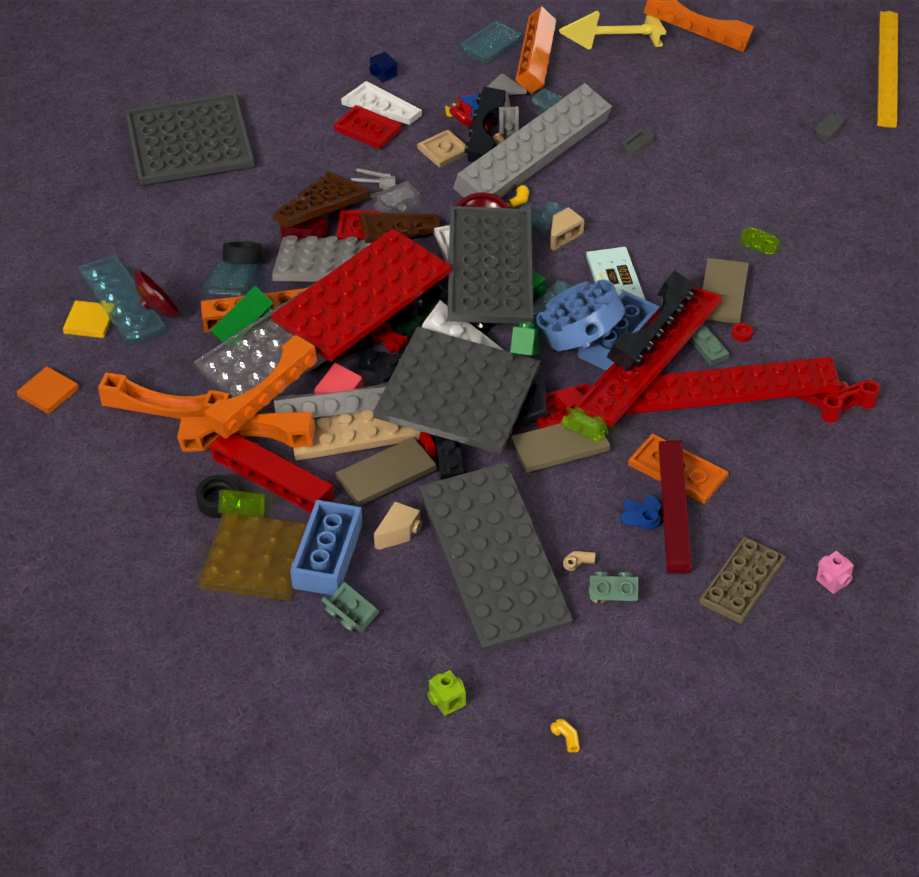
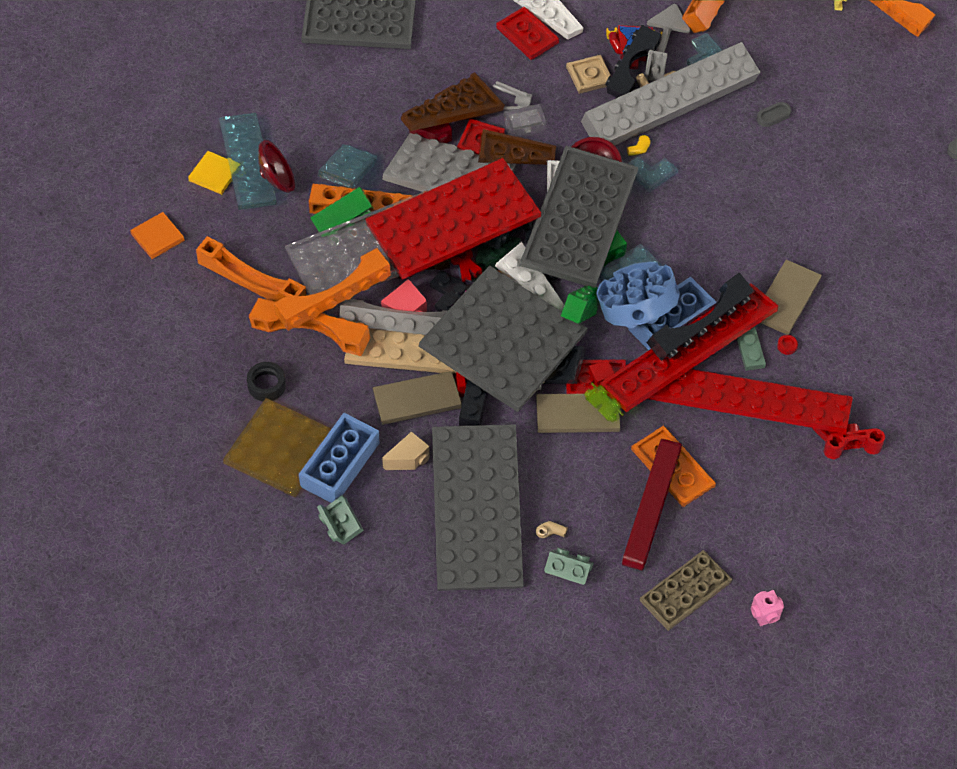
camera: 15 degrees right, 10 degrees up
red brick [210,433,334,513] -> none
clear neon green plate [218,489,265,517] -> none
black tyre [223,241,261,264] -> none
lime brick [427,670,466,716] -> none
tan slope [550,207,584,251] -> none
yellow arm [550,719,580,752] -> none
light aqua tile [586,247,645,300] -> none
blue plate [619,495,661,530] -> none
clear neon green plate [740,227,779,254] -> none

